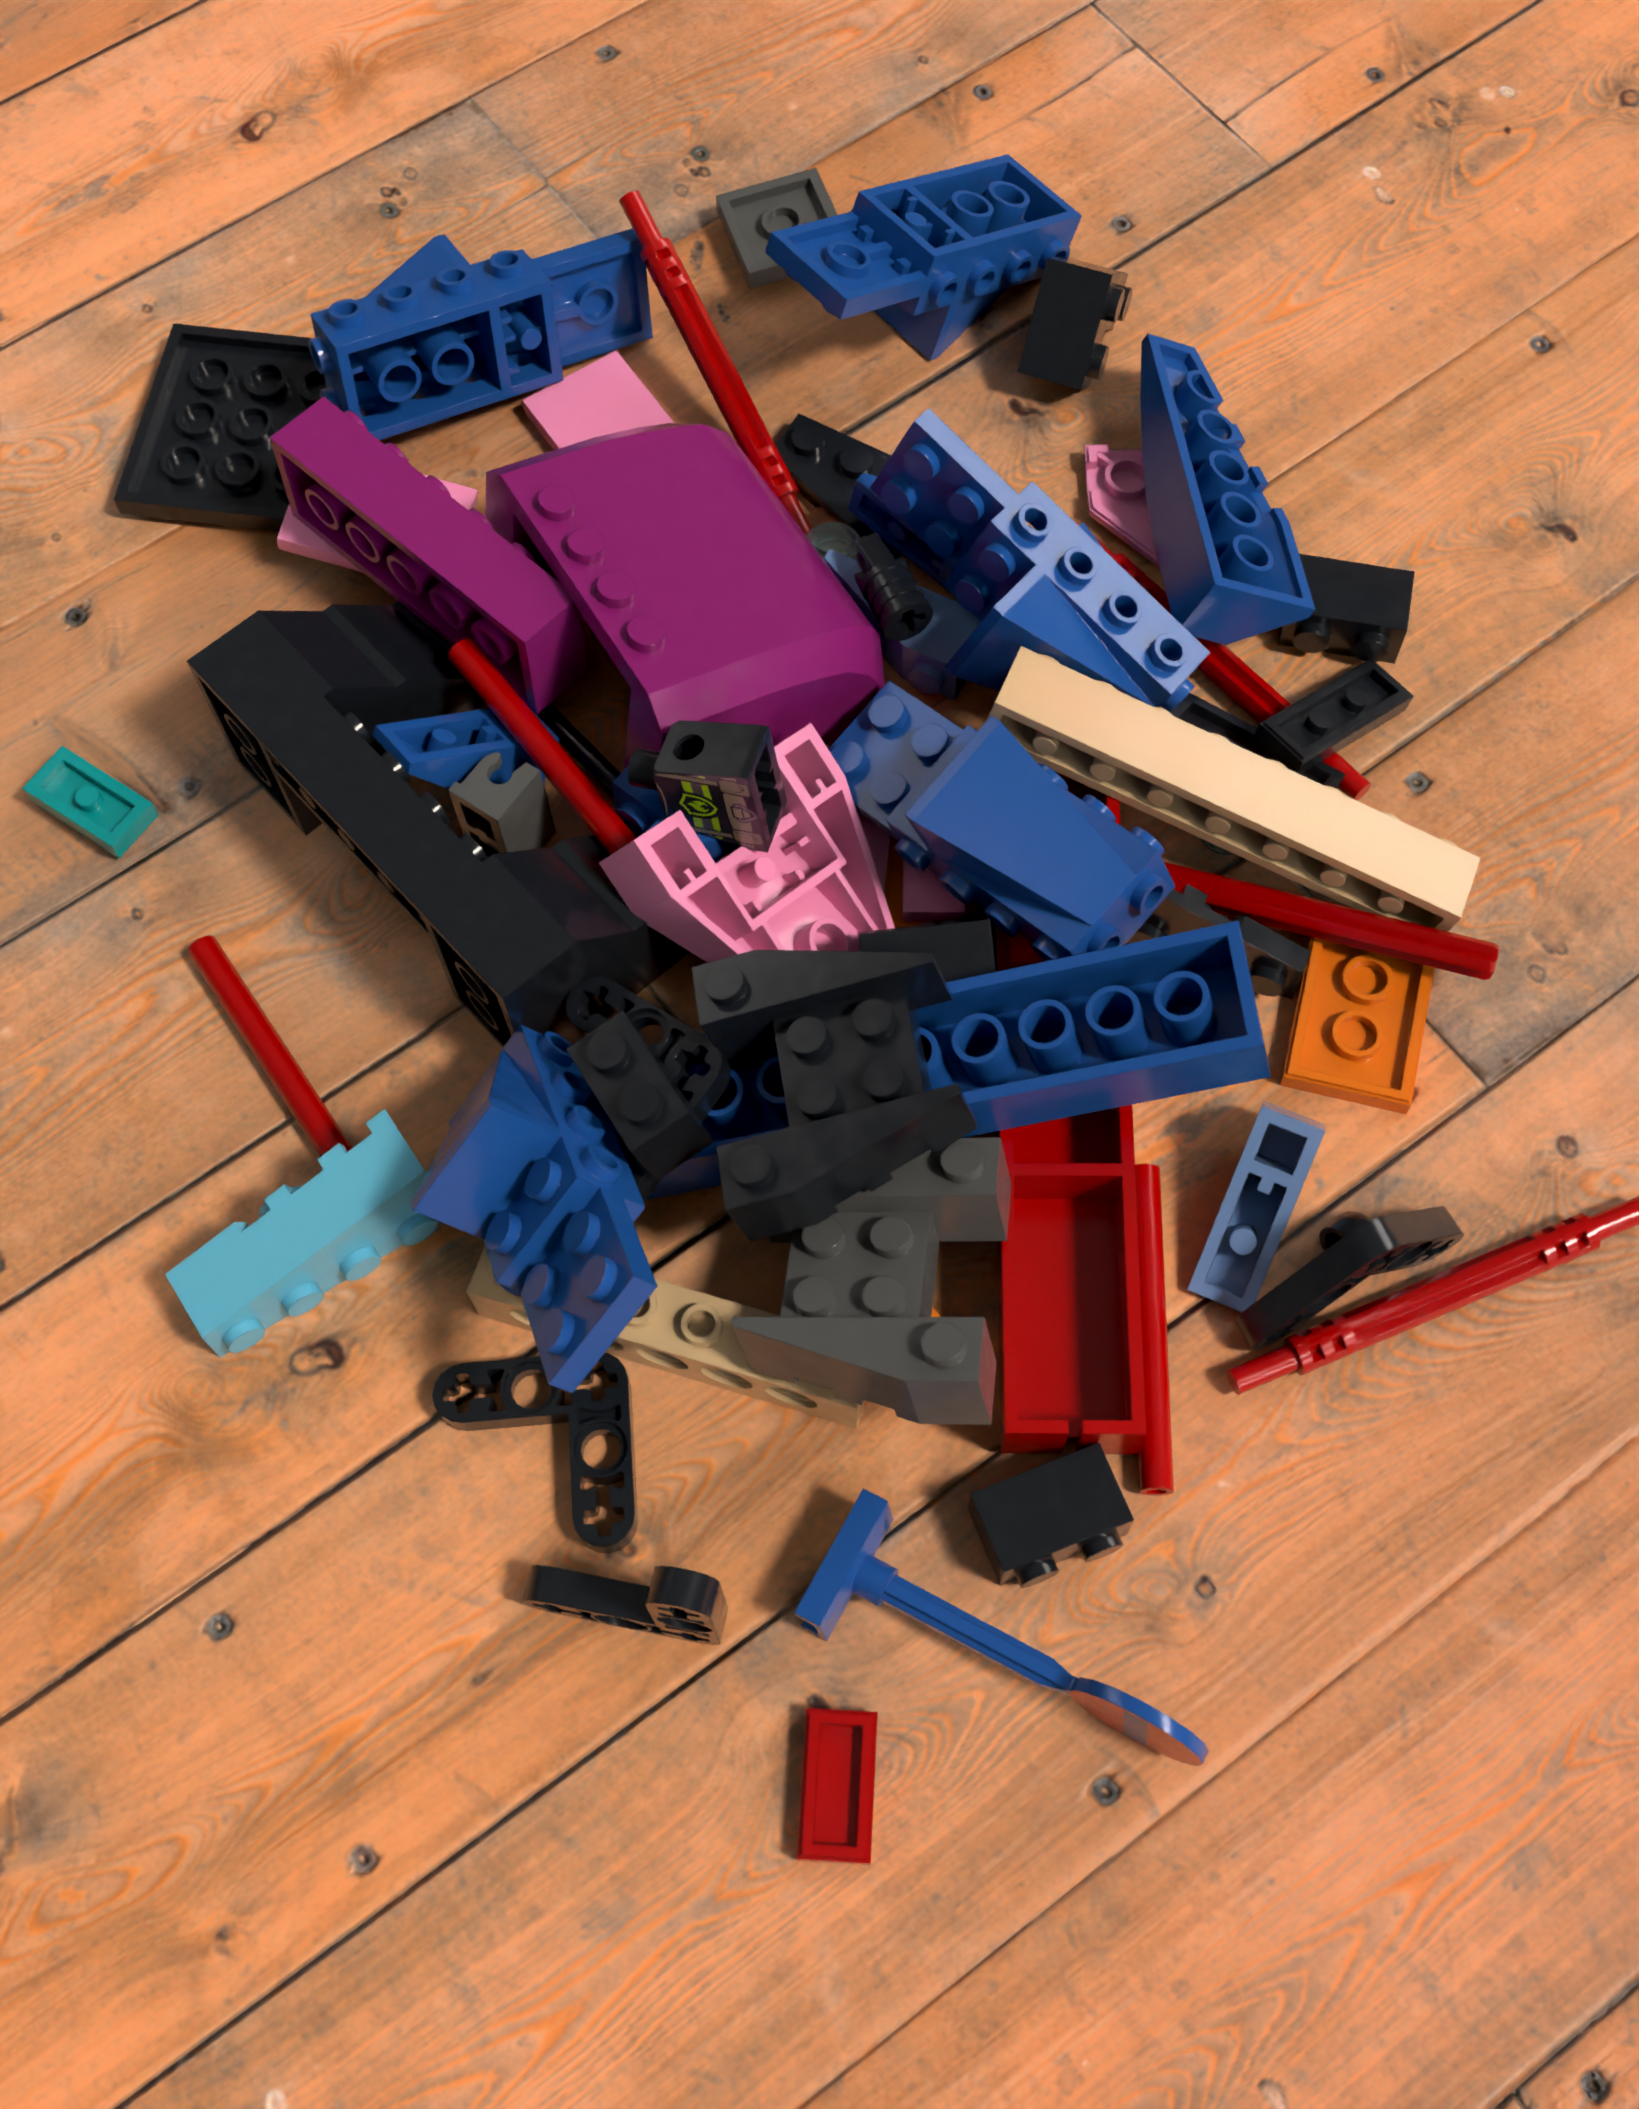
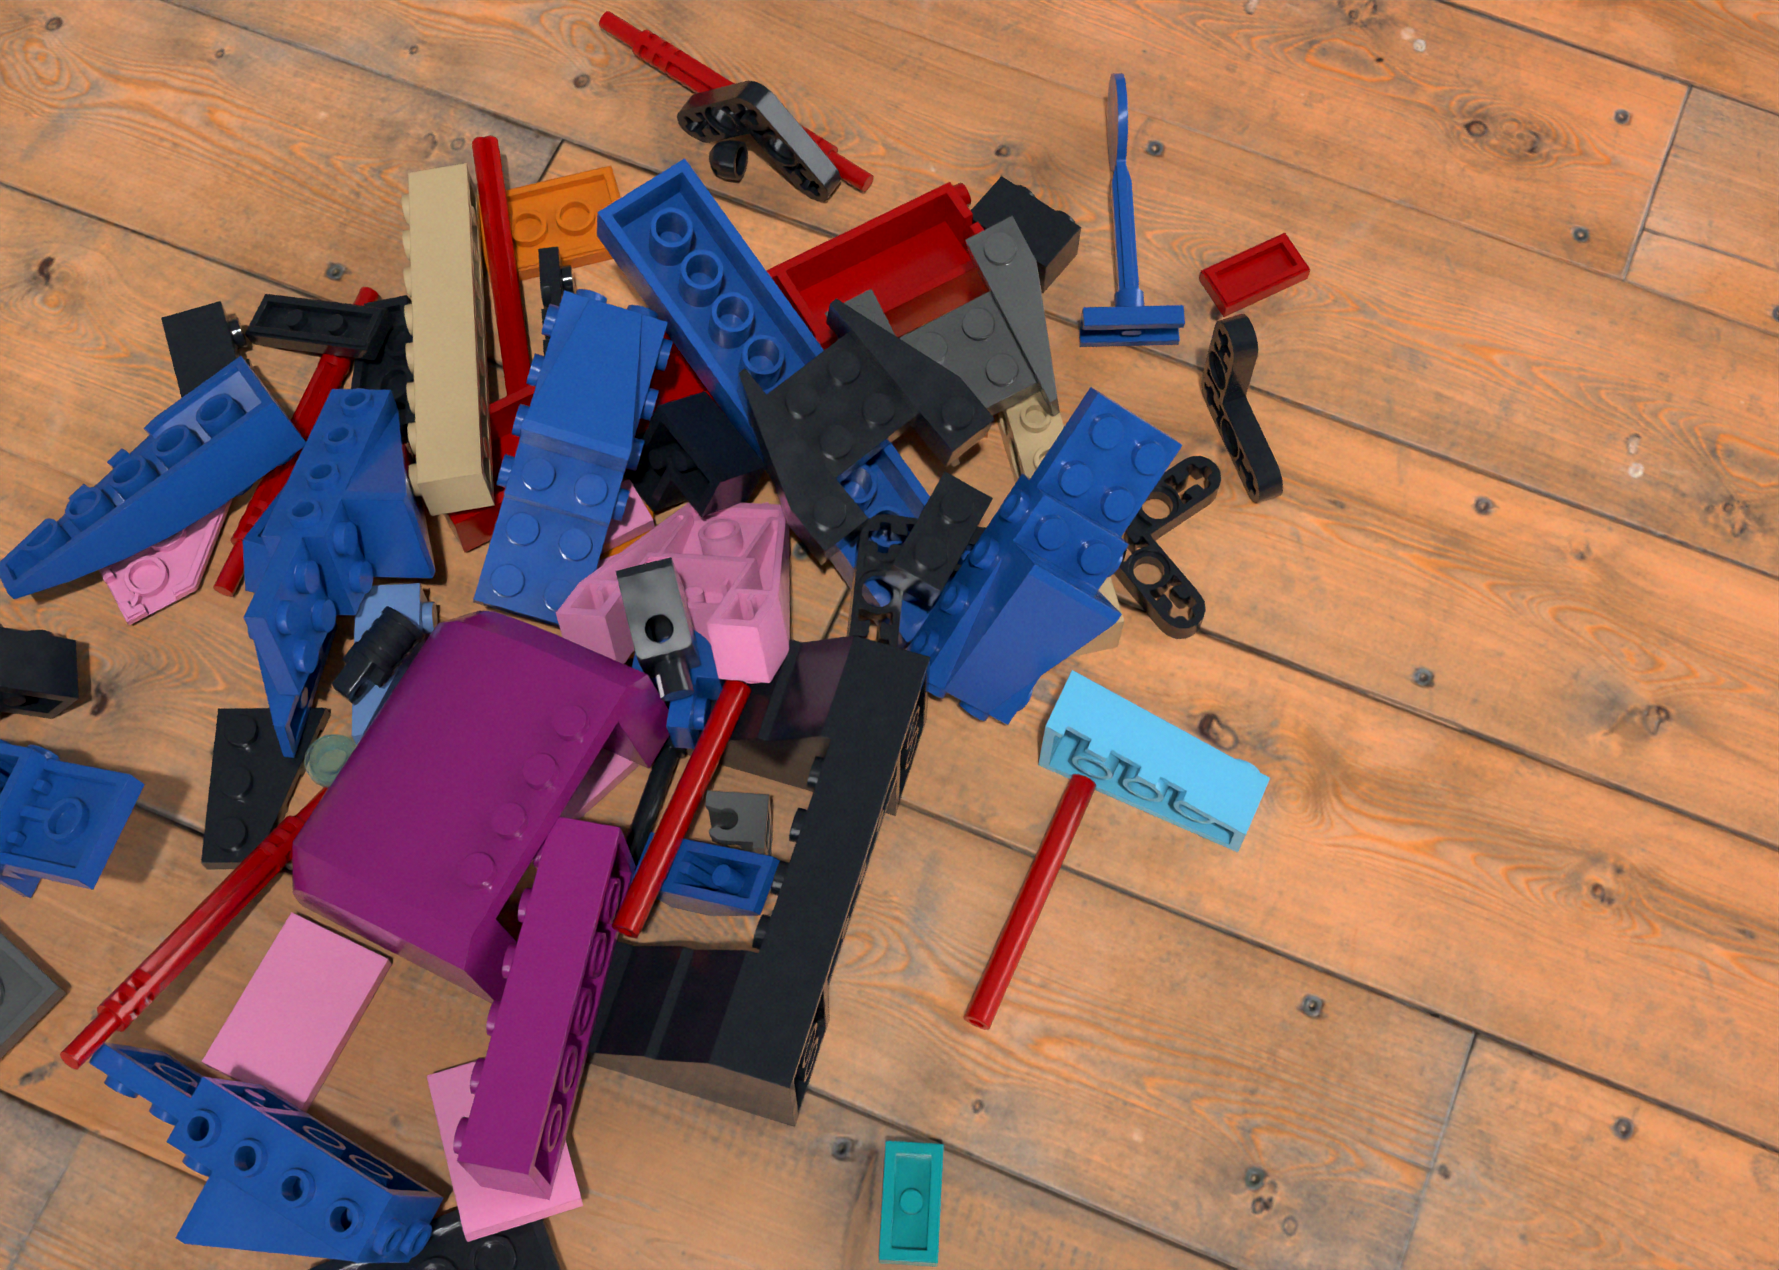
camera: 125 degrees left, 0 degrees up
medium blue slope [1187,1100,1325,1312] -> none

